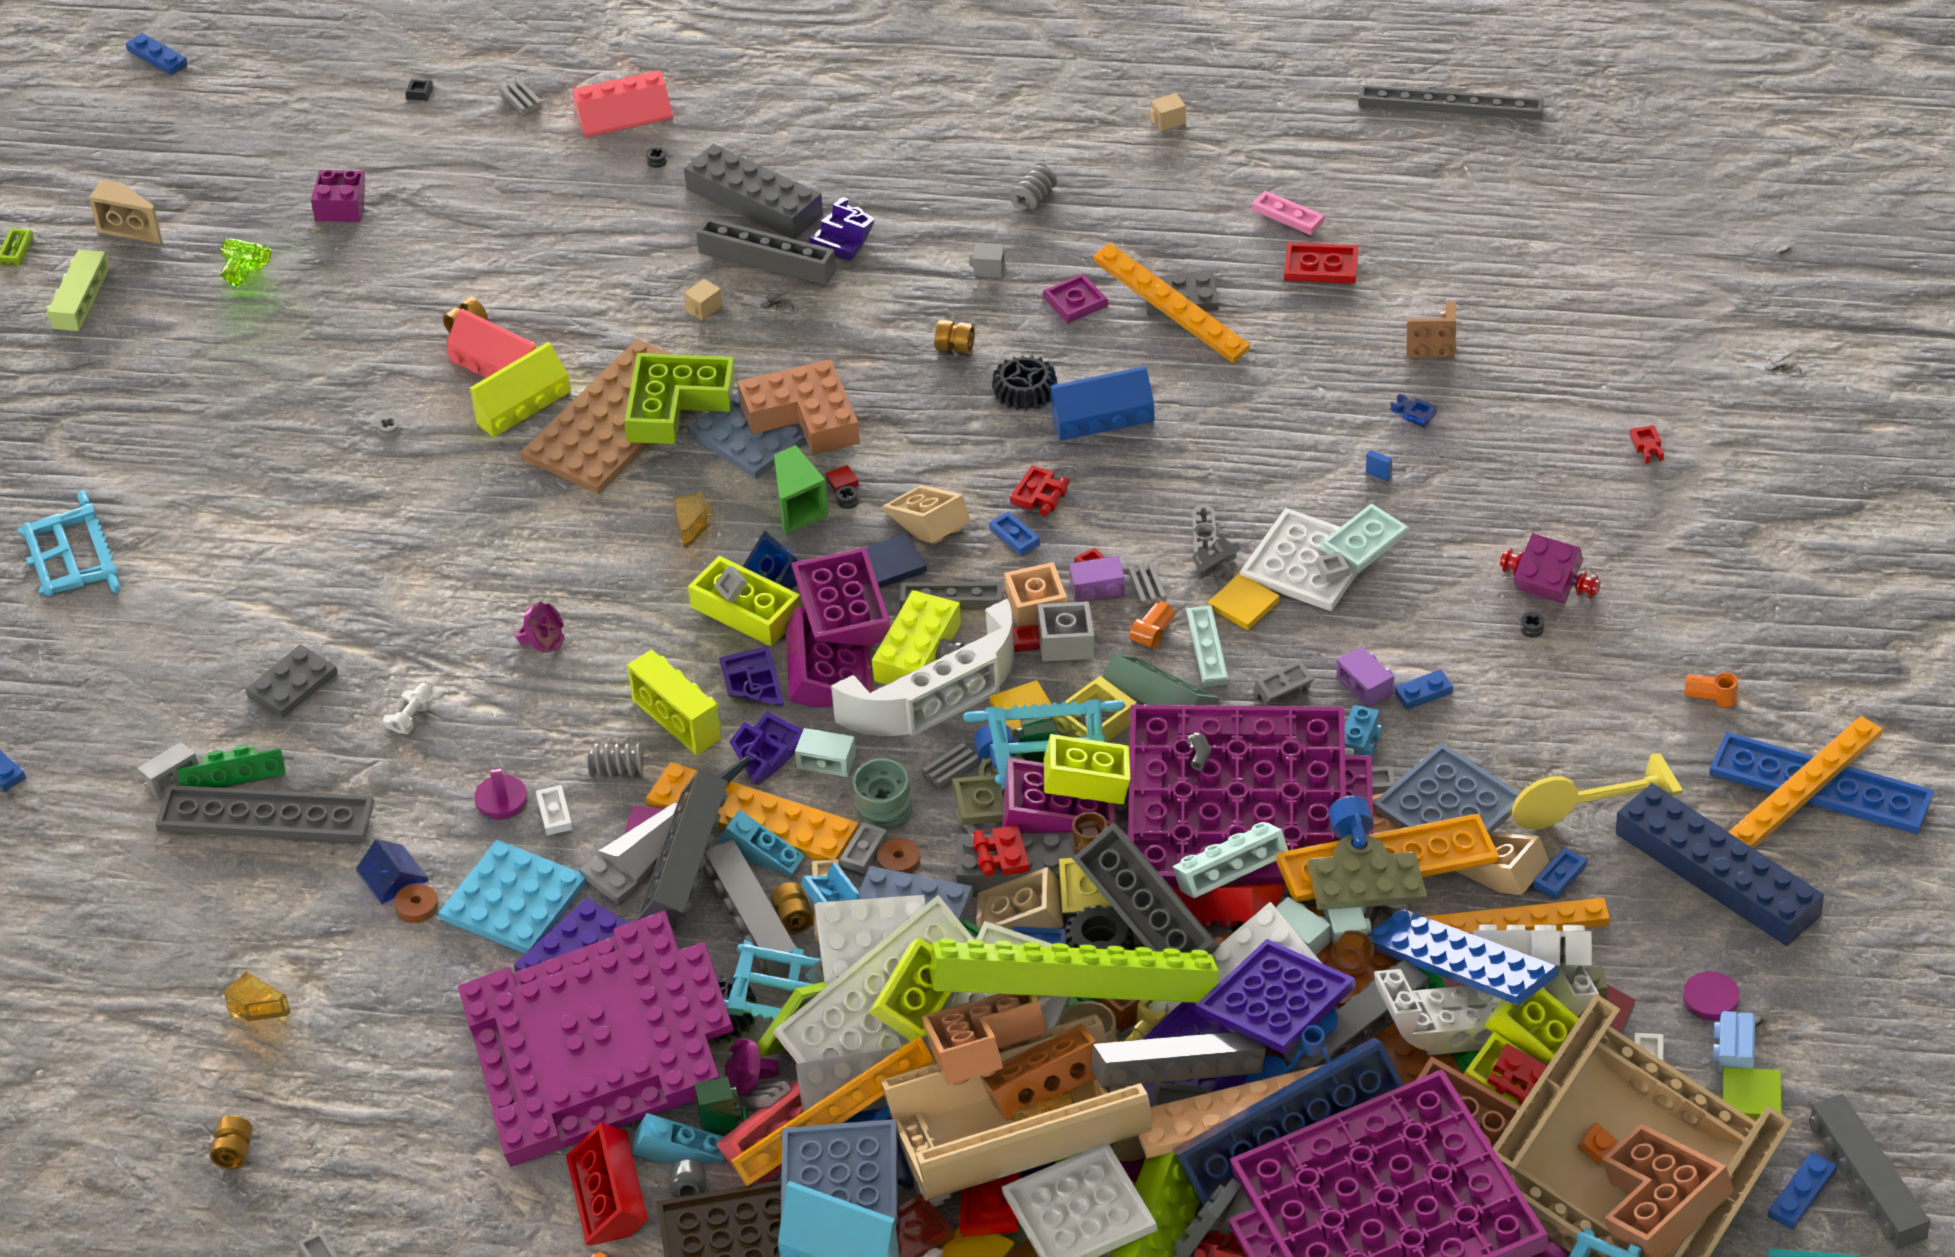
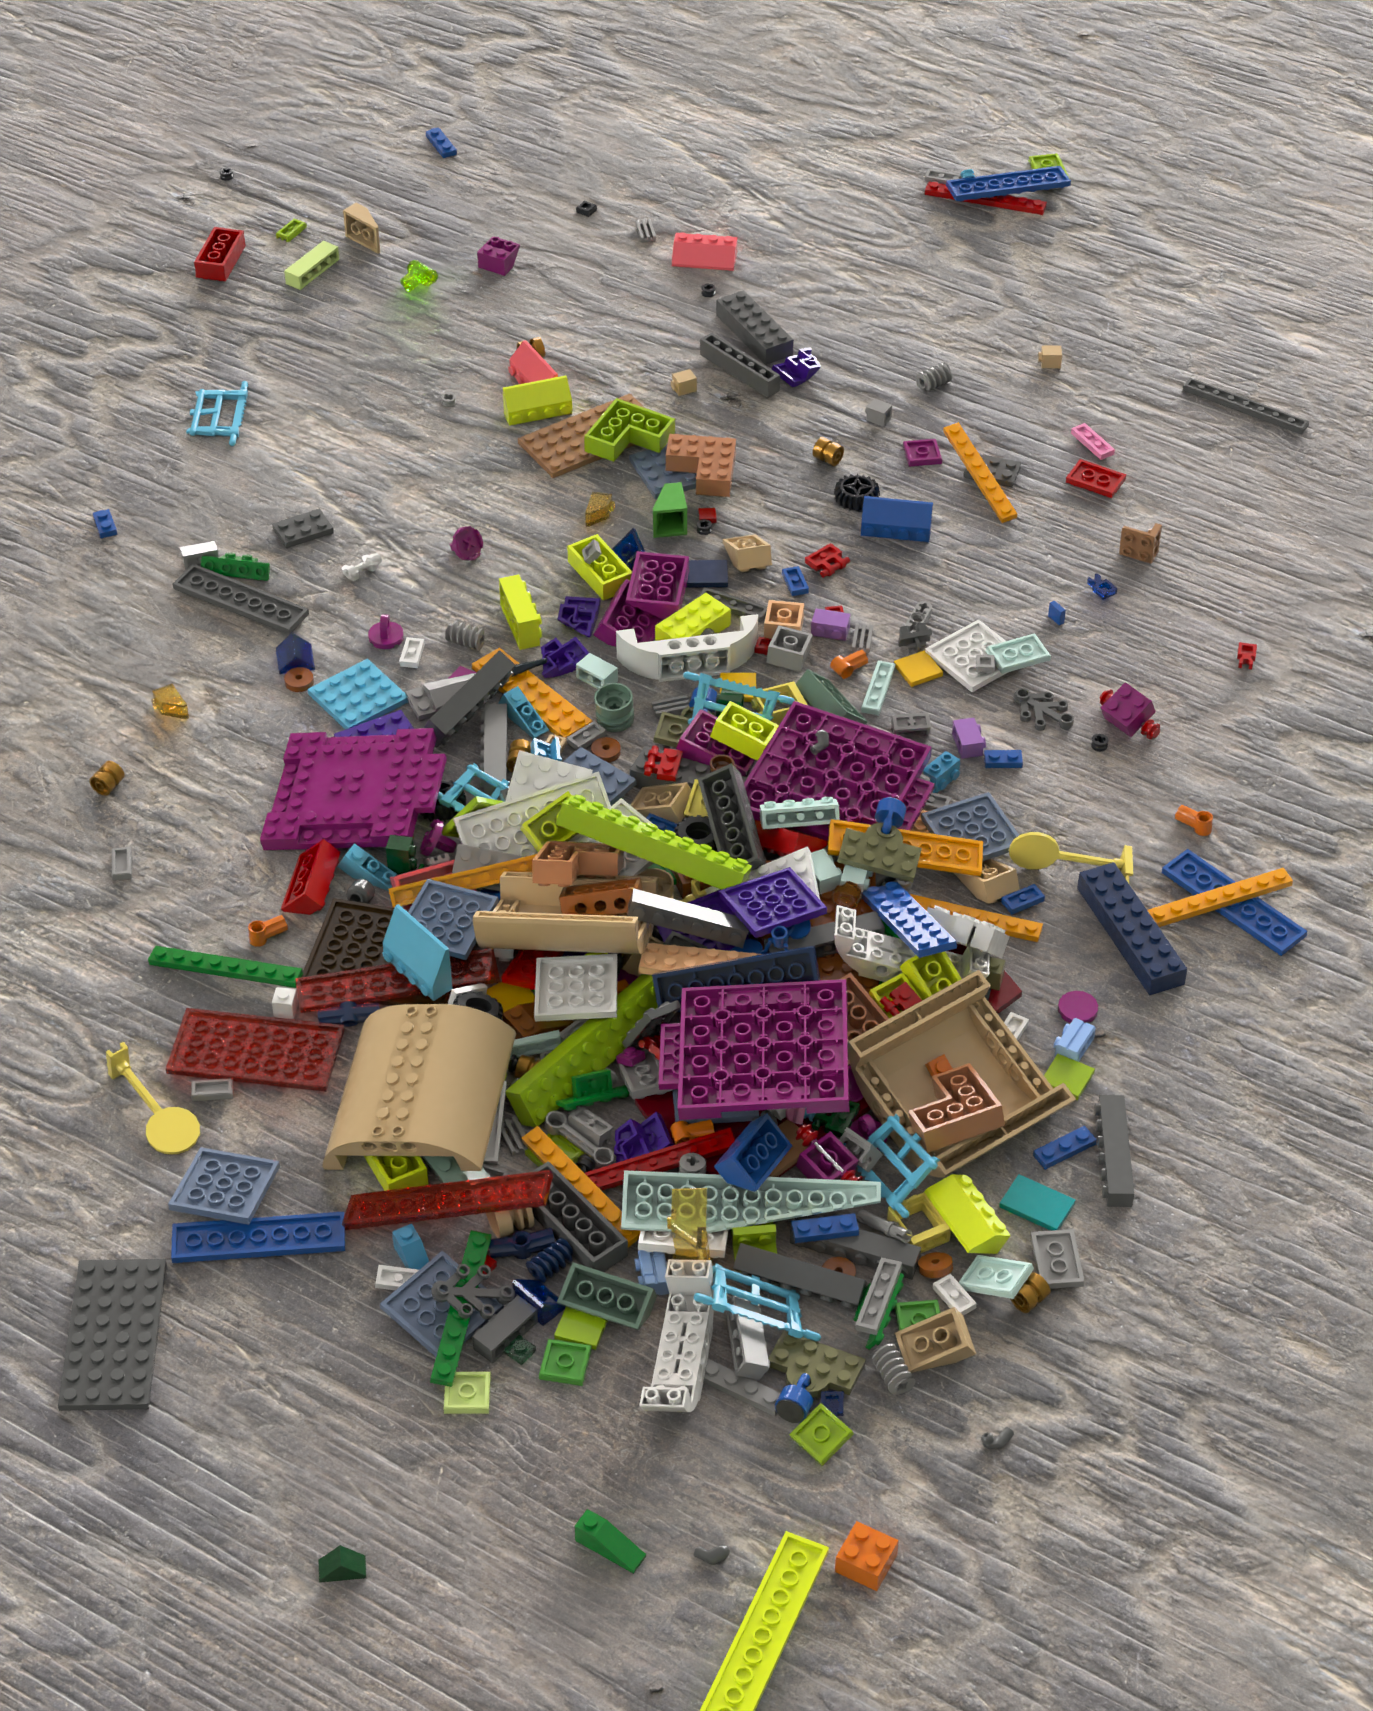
camera: 20 degrees right, 0 degrees up
none -> dark grey plant [1013,688,1074,731]

